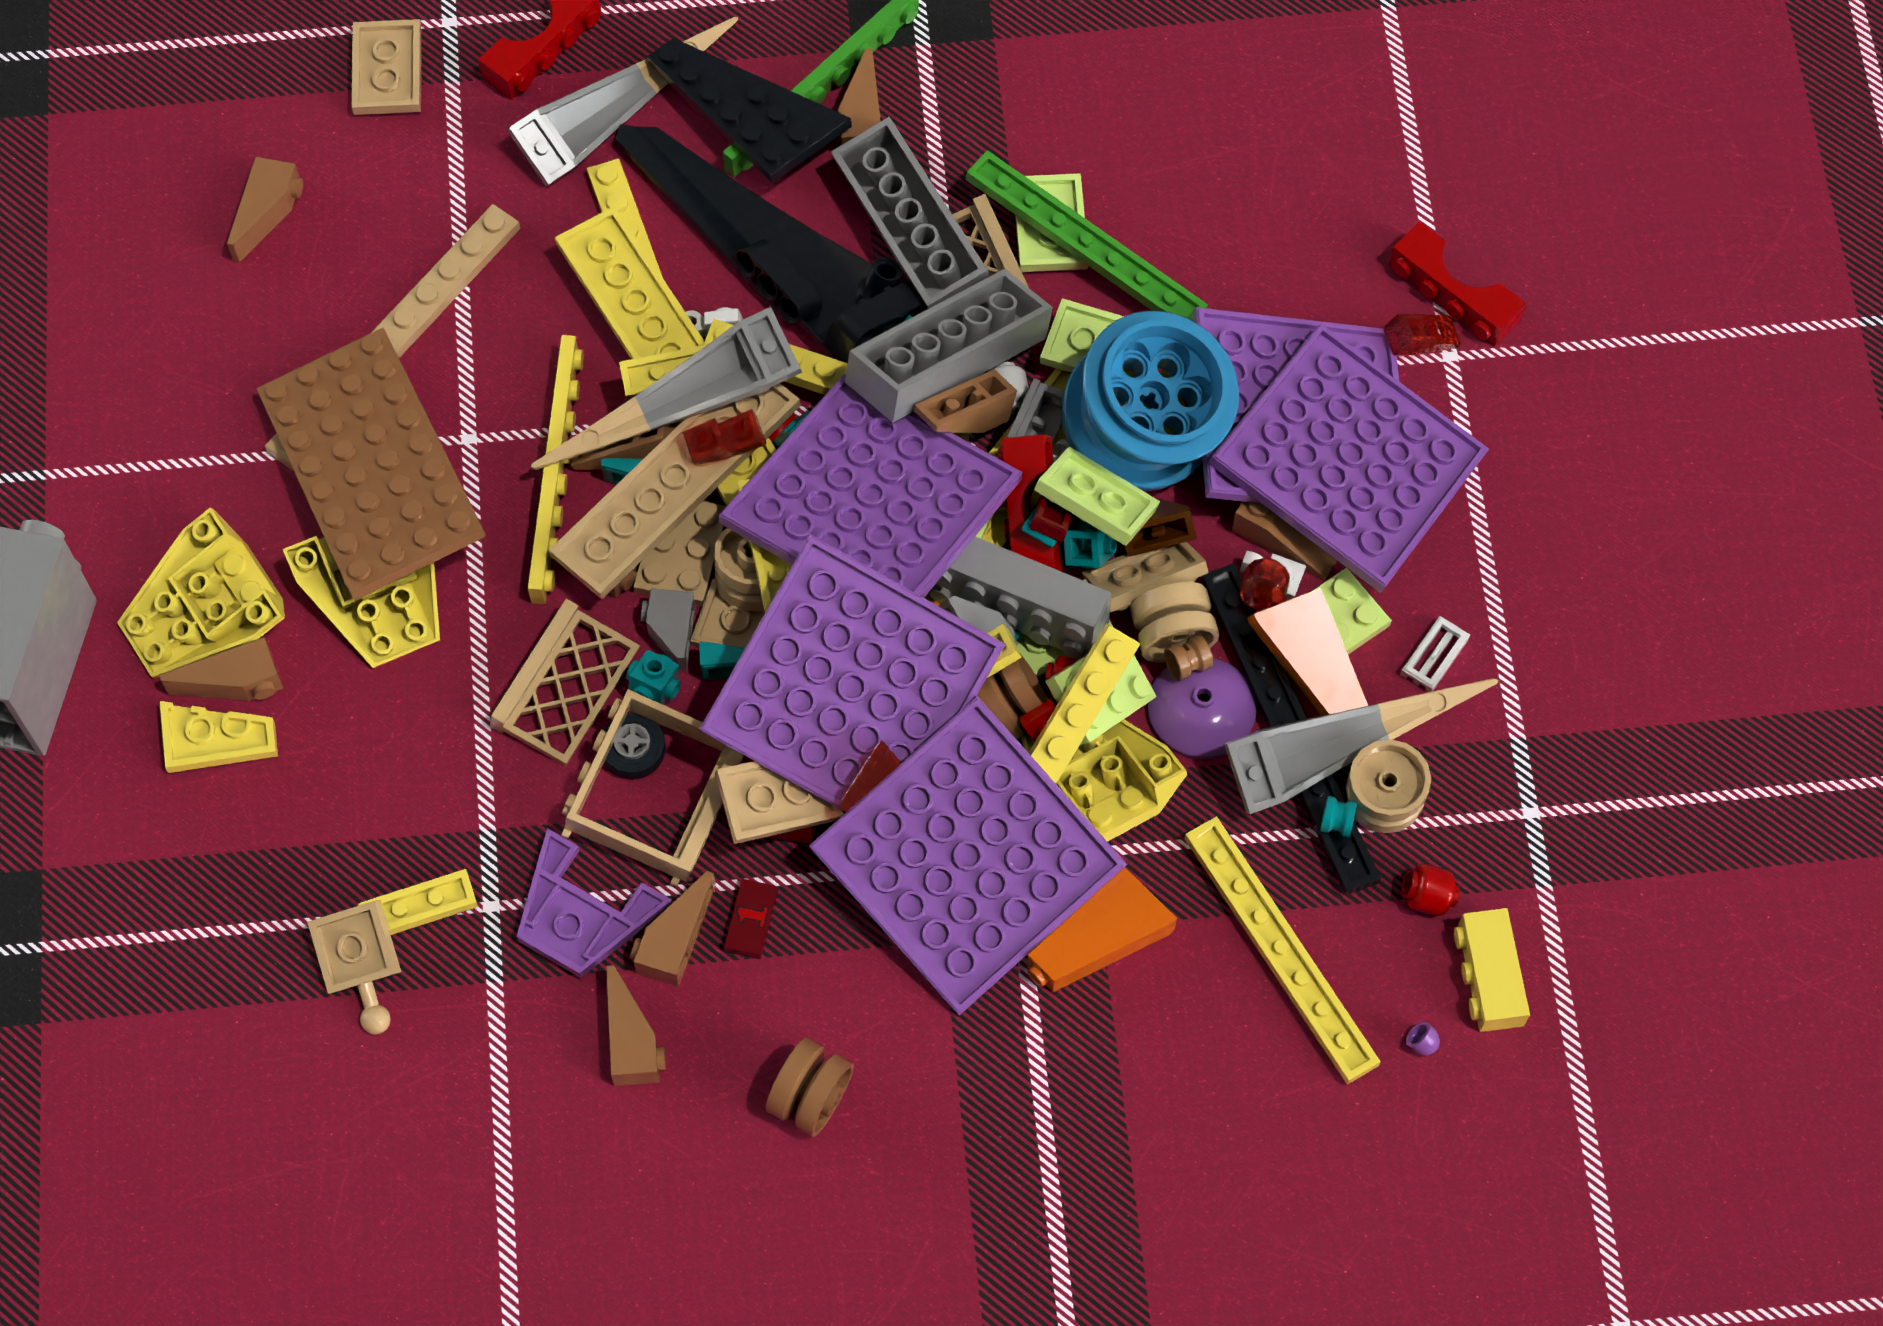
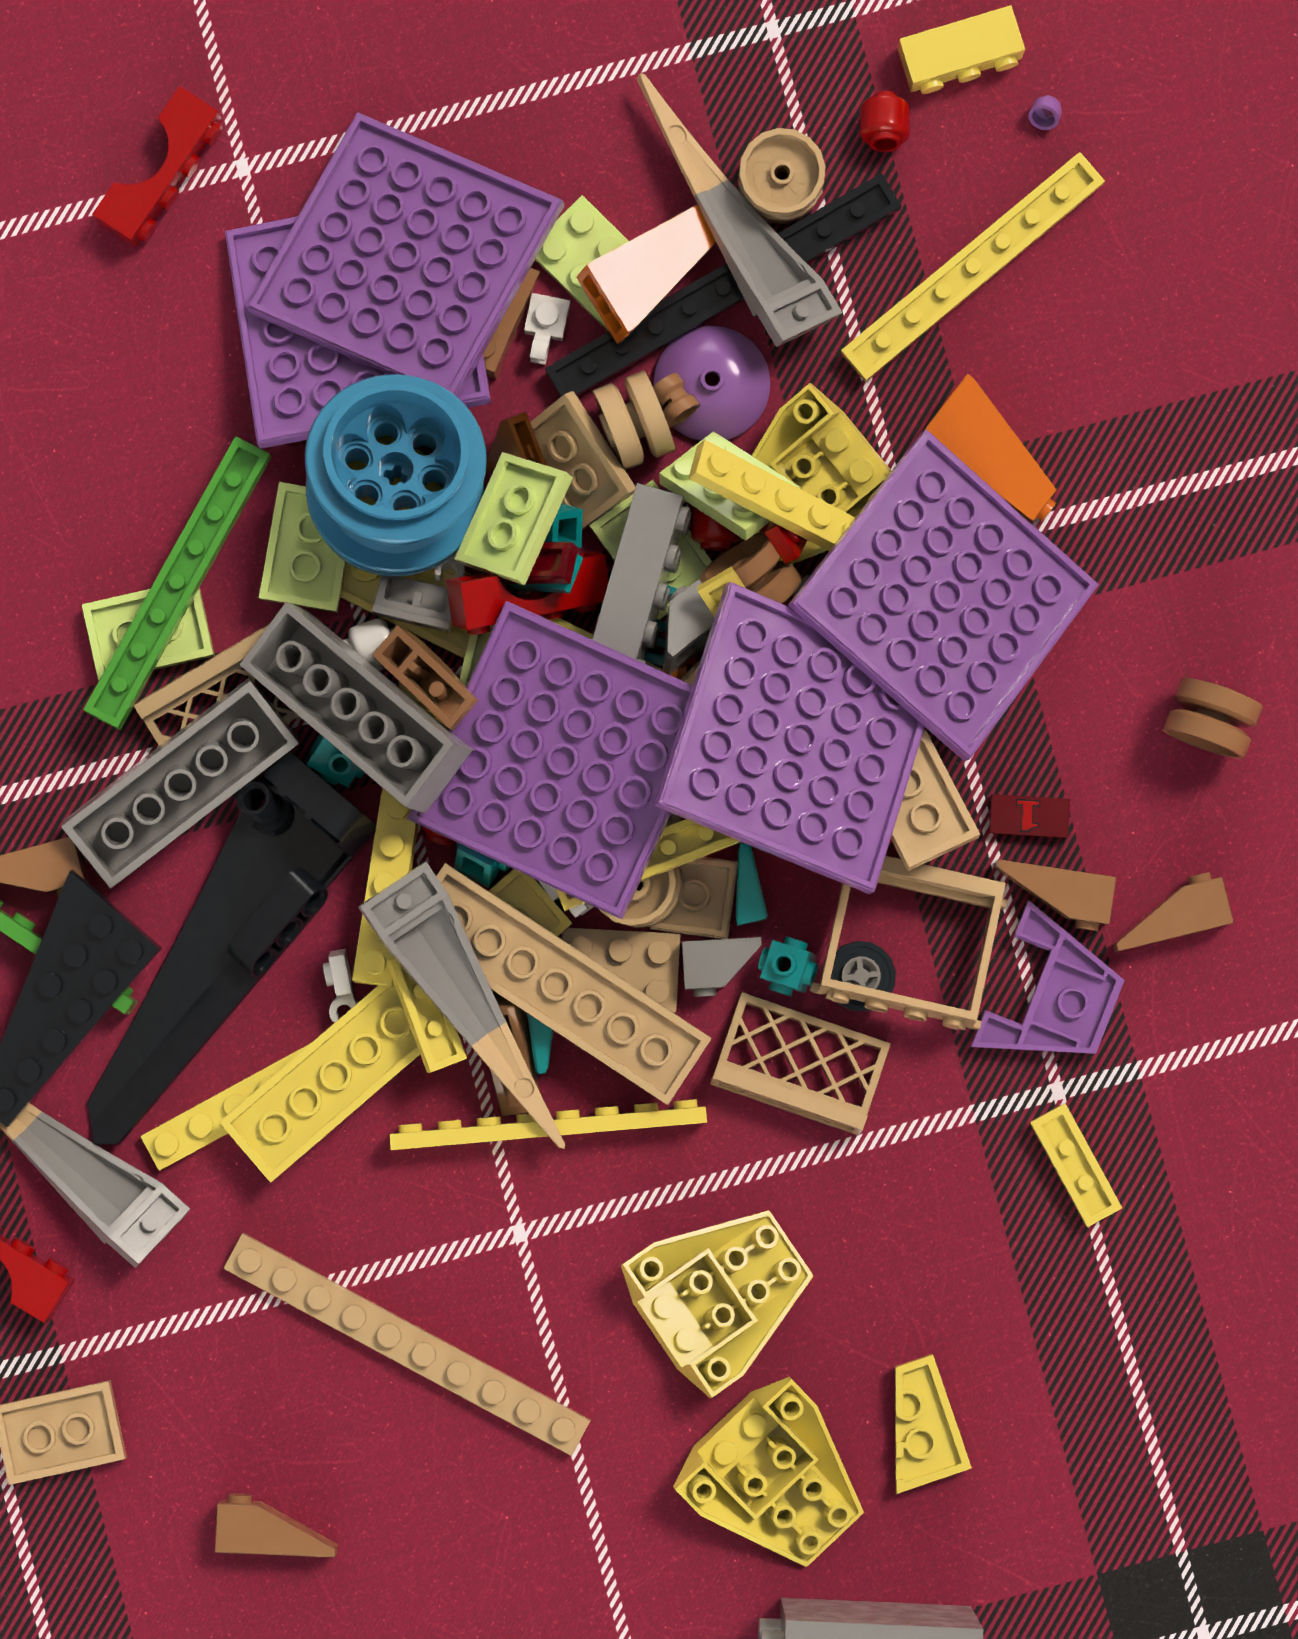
camera: 95 degrees left, 20 degrees up
medium nougat slope [159,637,284,701] -> none
medium nougat plate [256,327,486,601] -> none
tan plate [307,900,401,1035] -> none
clear red slope [682,409,767,465] -> none
clear red slope [838,740,901,812] -> none
clear red head [1240,558,1290,611] -> none
teal wheel [1320,795,1357,838] -> none
clear red slope [1384,313,1461,356] -> none
white tile [1400,616,1470,692] -> none

